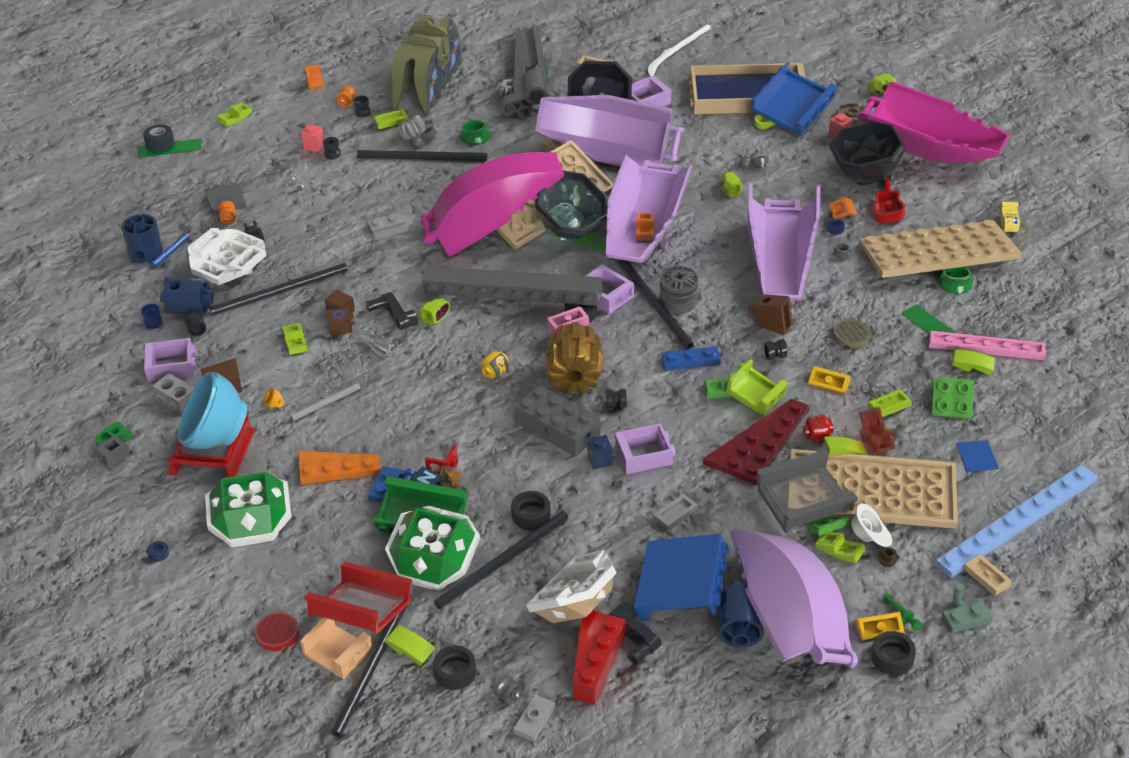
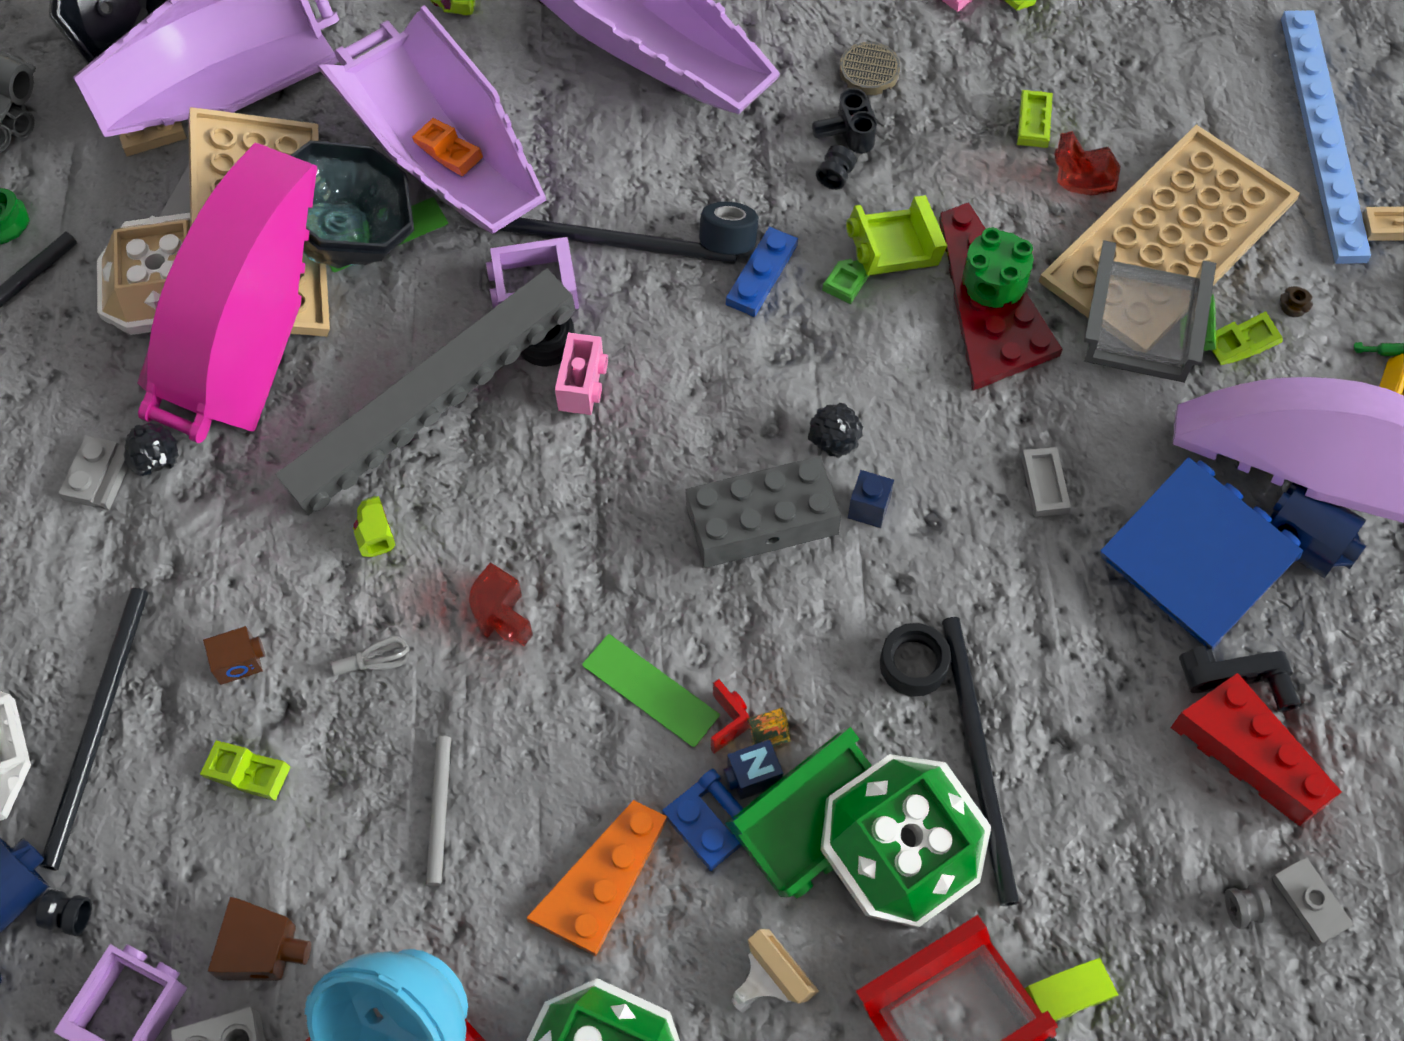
camera: 55 degrees left, 20 degrees up
light orange tile [264,388,284,408] -> none
reddish brown brick [326,307,355,336] -> none
black beam [366,292,418,330] -> none
black tyre [433,645,477,690] -> none
yellow head [481,351,509,379] -> none
white piece [526,550,616,623] -> none
pearl gold wheel [546,322,603,395] -> none
black wheel [606,389,627,409] -> none
lavender window [615,423,675,474] -> none
dark grey wheel [660,266,698,314] -> none
reddish brown torso [748,295,793,335] -> none
red head [803,415,834,443] -> none
yellow slope [807,366,851,394] -> none
lime slope [824,436,868,455] -> none
white piece [851,504,892,547] -> none
bright green bracket [931,377,974,419] -> none
blue sticker [957,440,999,472] -> none
none -> black piece [124,422,179,476]
none -> clear red brick [469,562,533,646]
none -> bright green sticker [582,634,720,747]
none -> black wheel [699,202,759,255]
none -> tan piece [732,929,819,1013]
none -> black piece [808,403,863,458]
none -> black beam [812,88,877,154]
none -> green brick [962,227,1034,308]

